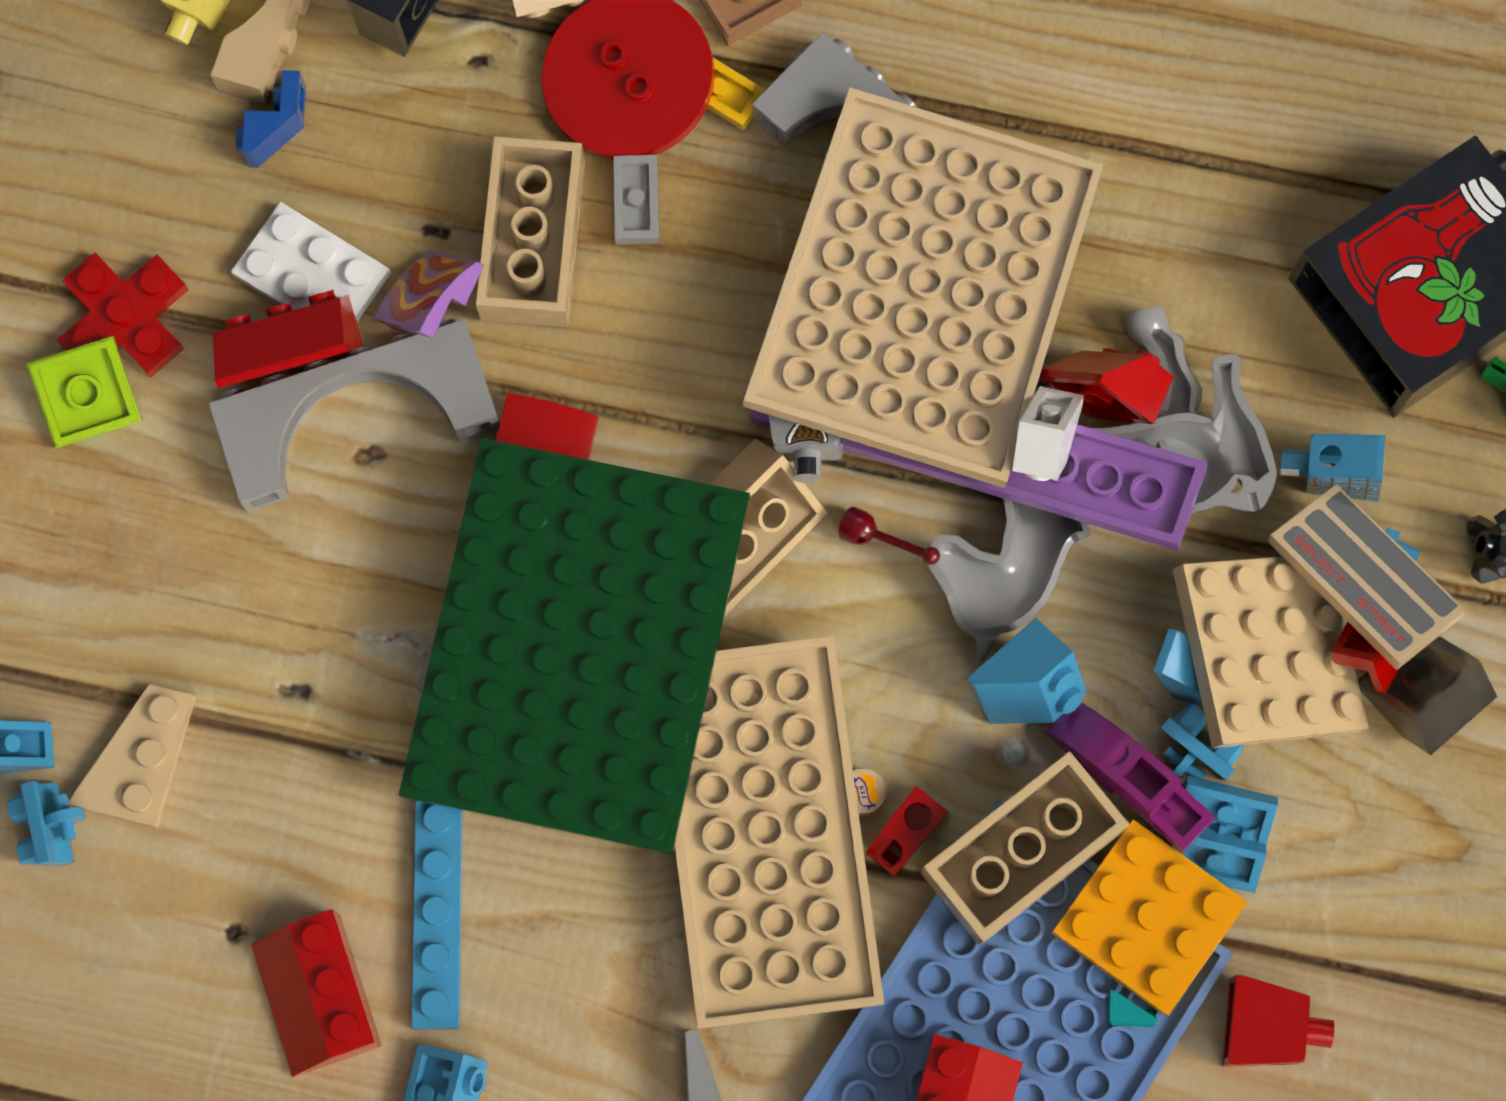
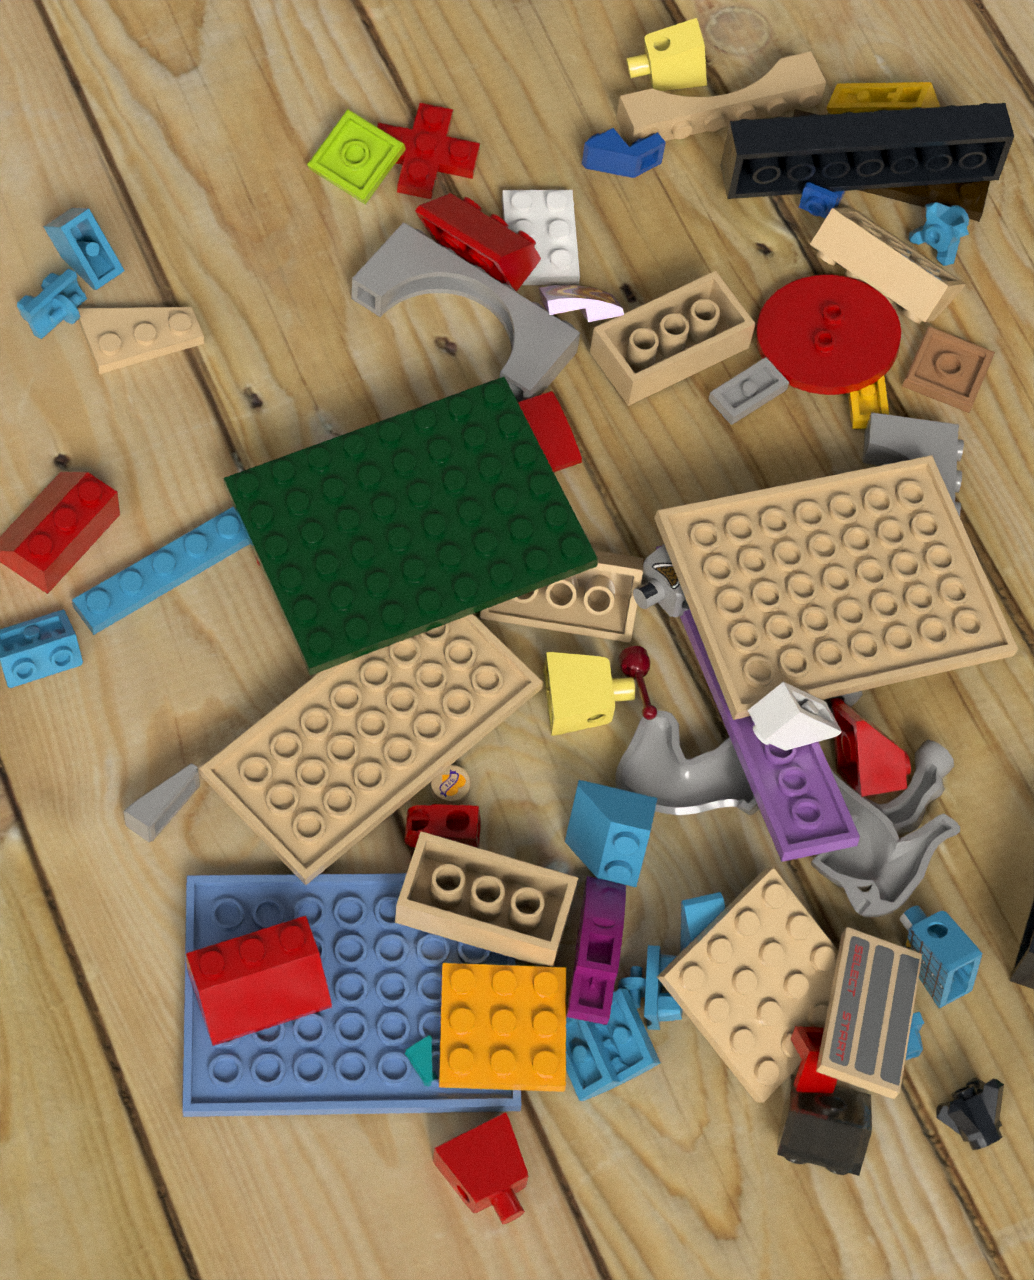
camera: 45 degrees right, 15 degrees down
none -> light yellow torso [543,652,635,736]

